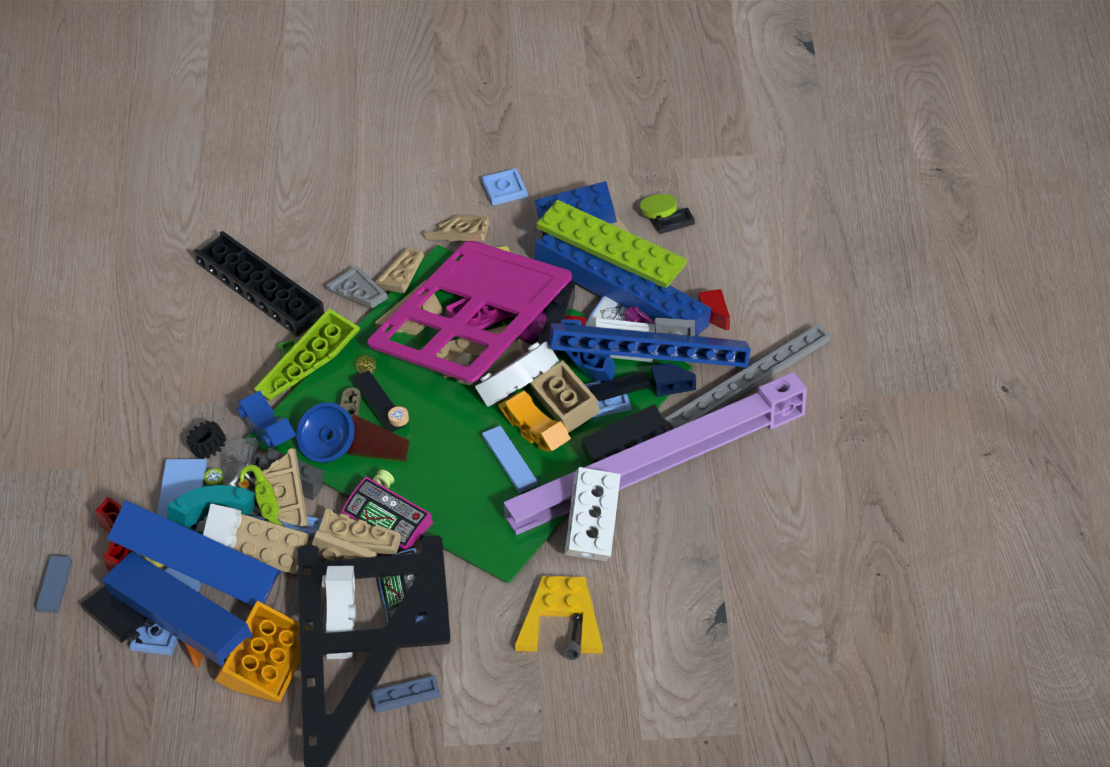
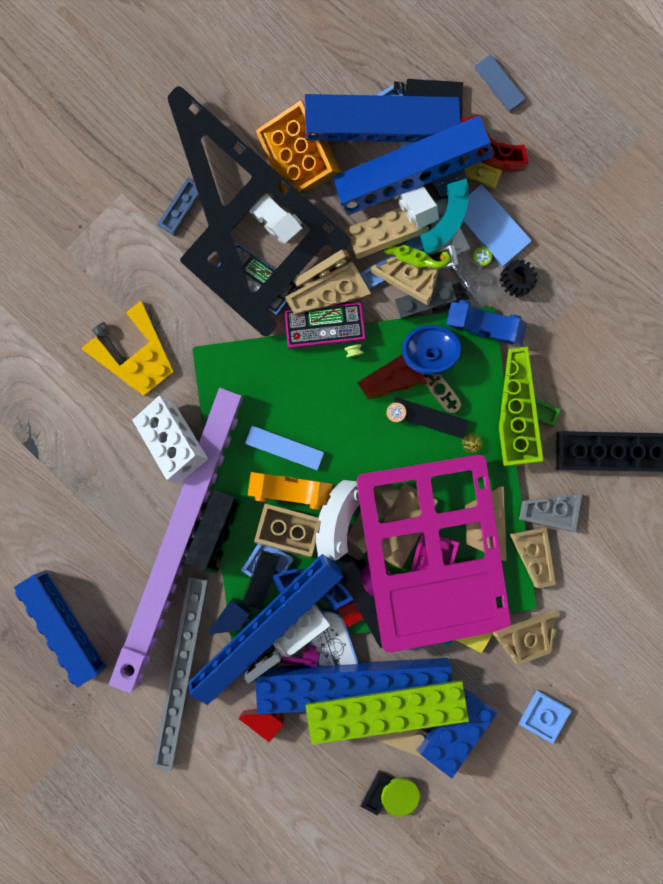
camera: 140 degrees right, 40 degrees up
none -> blue brick [14,570,107,688]

